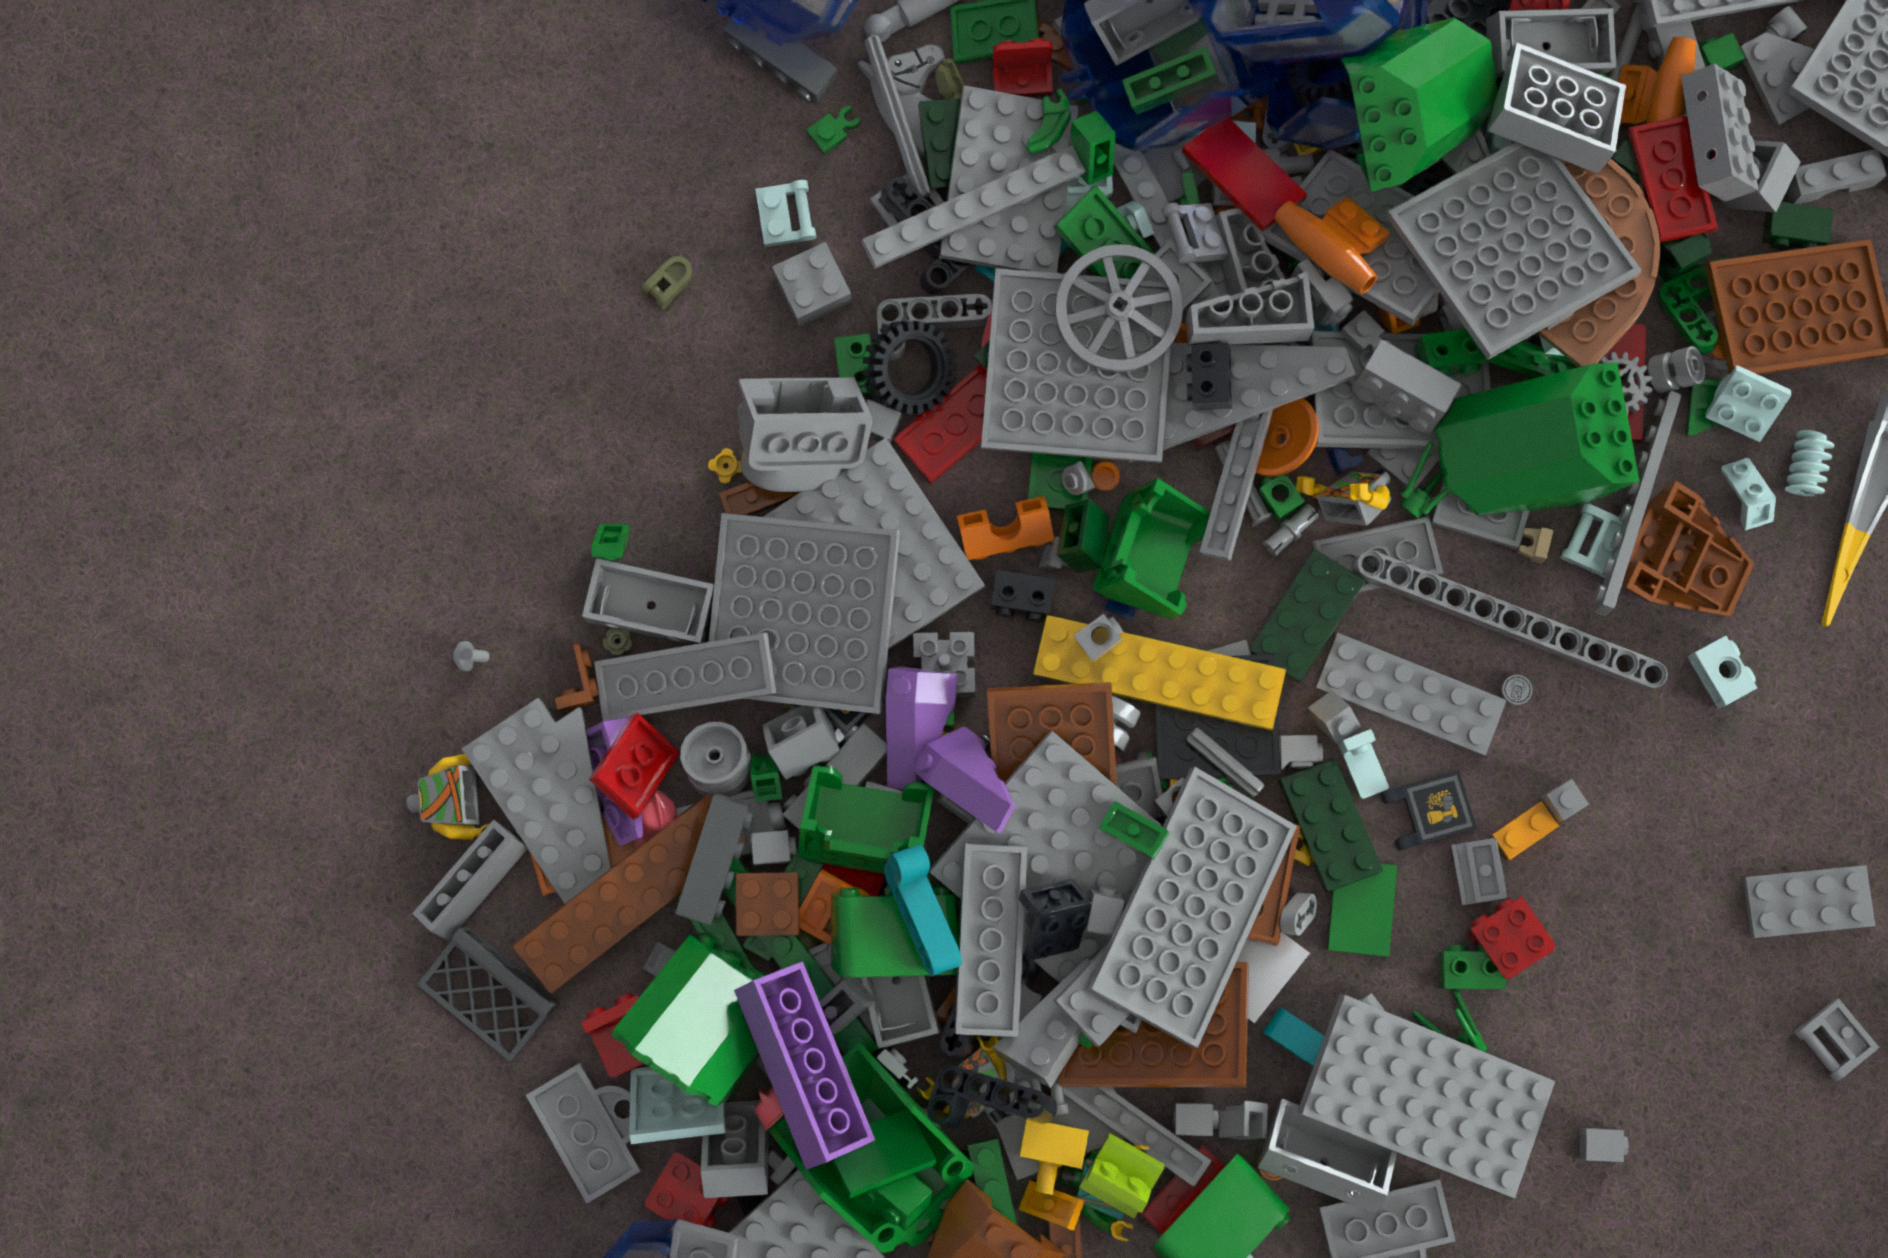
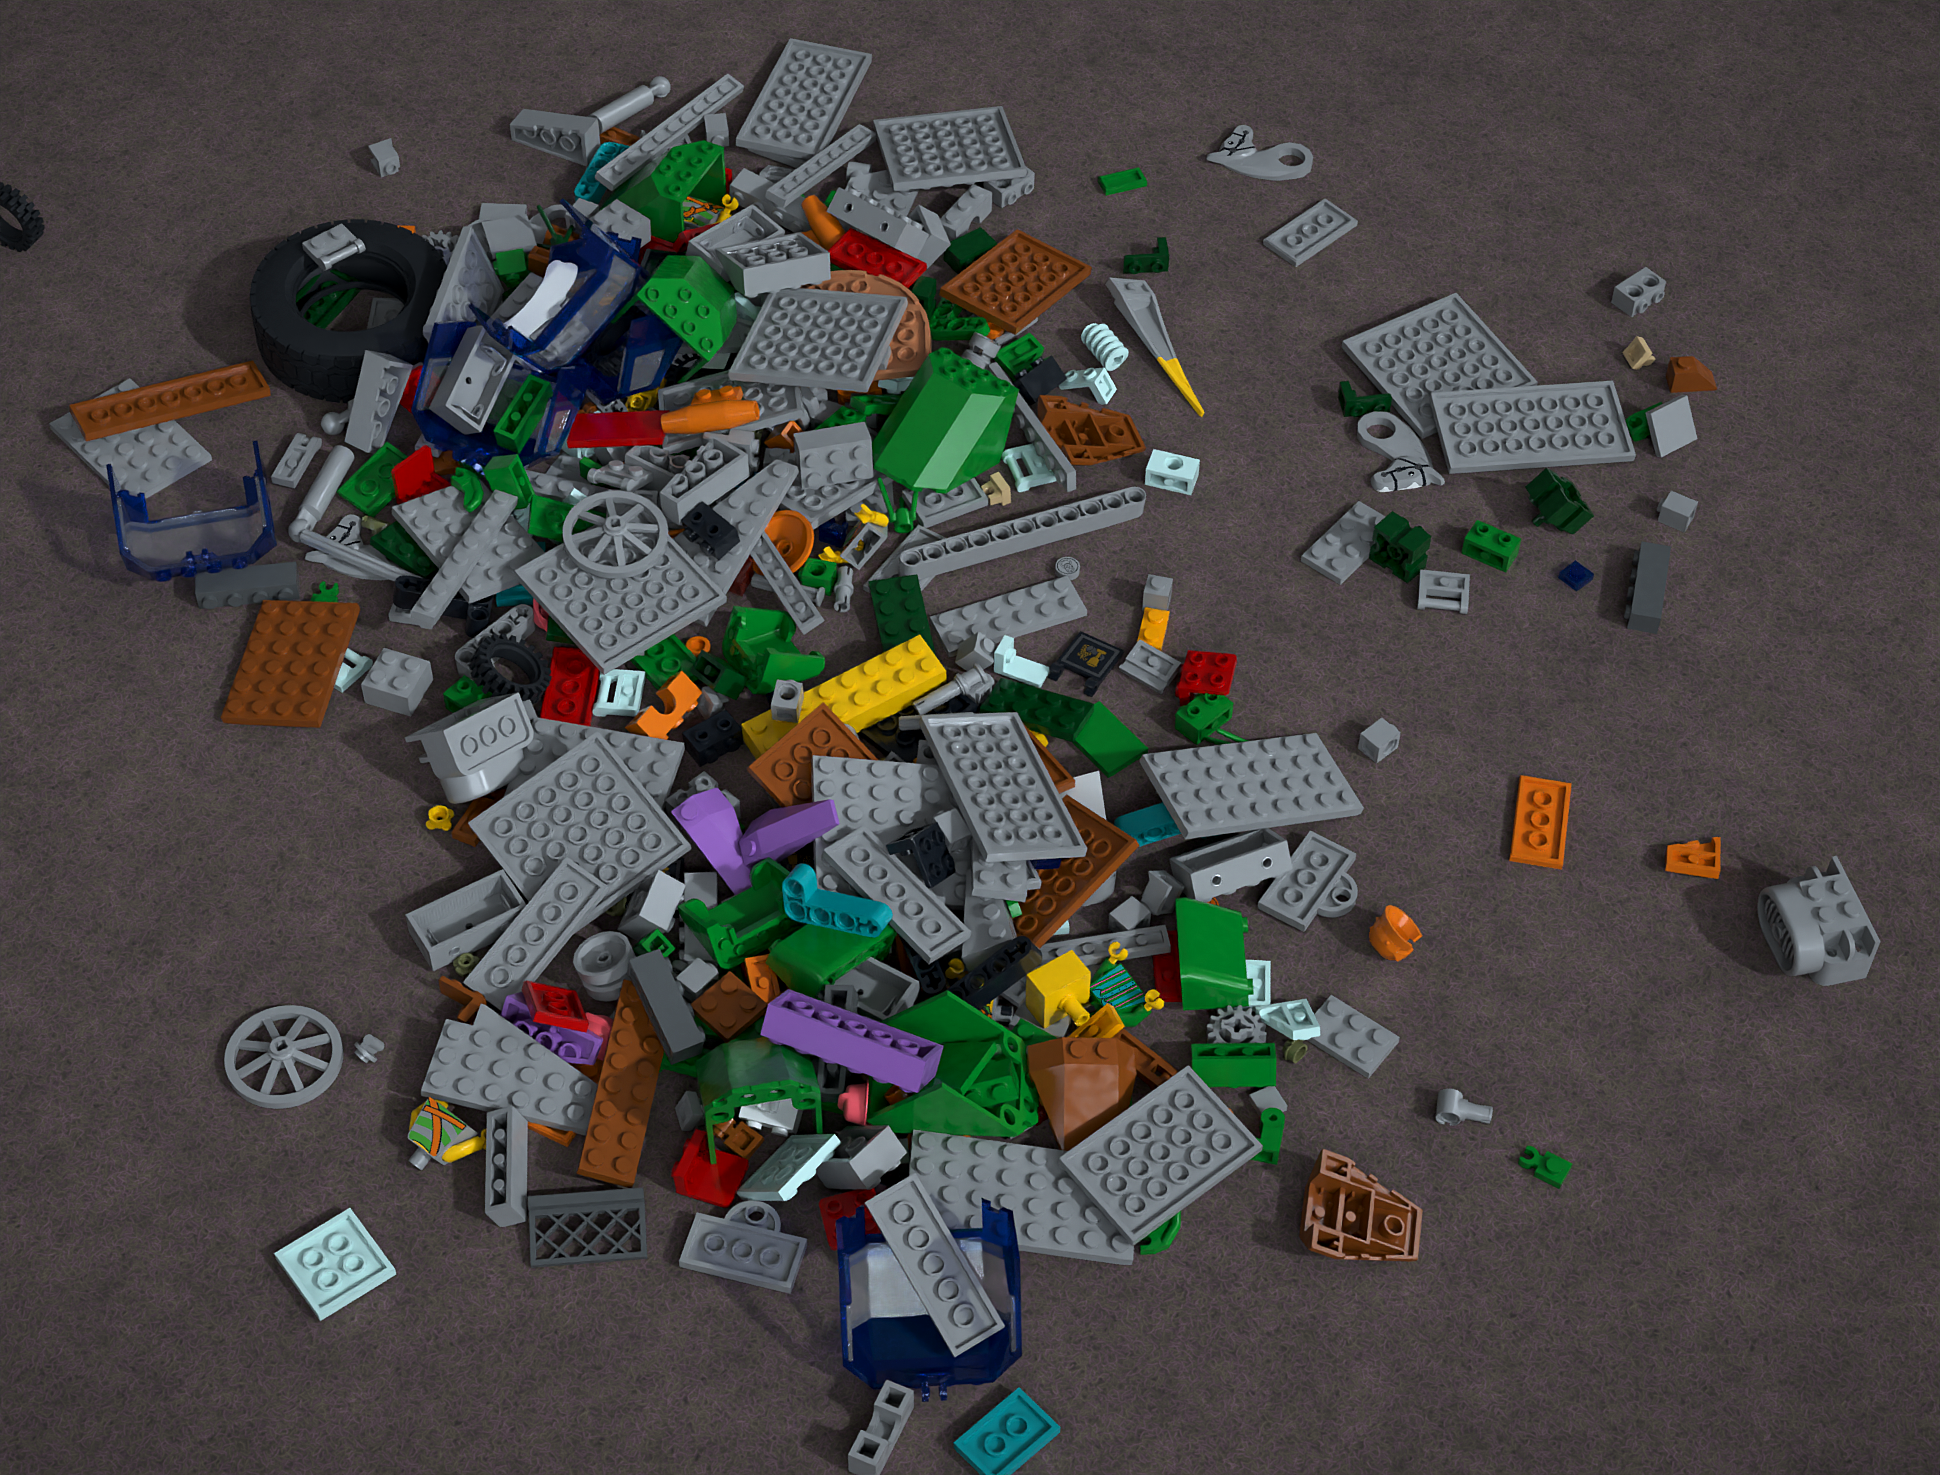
camera: 45 degrees left, 30 degrees down
green plate [591,523,630,561] -> none
olive plate [641,256,693,310] -> none
light grey plate [1062,461,1095,495] -> none
lime bracket [1079,1133,1165,1219] -> none
green plate [1099,801,1170,860] -> none
light grey beam [1280,892,1317,936] -> none
light aqua plate [1706,365,1791,442] -> none
none -> dark orange plate [221,600,360,728]
none -> light grey wheel [224,1005,343,1109]
none -> light aqua plate [274,1208,396,1321]
none -> light aqua plate [592,669,646,717]
none -> light grey pin [912,663,988,715]
none -> black brick [1012,355,1067,406]
none -> dark green brick [1369,511,1431,584]

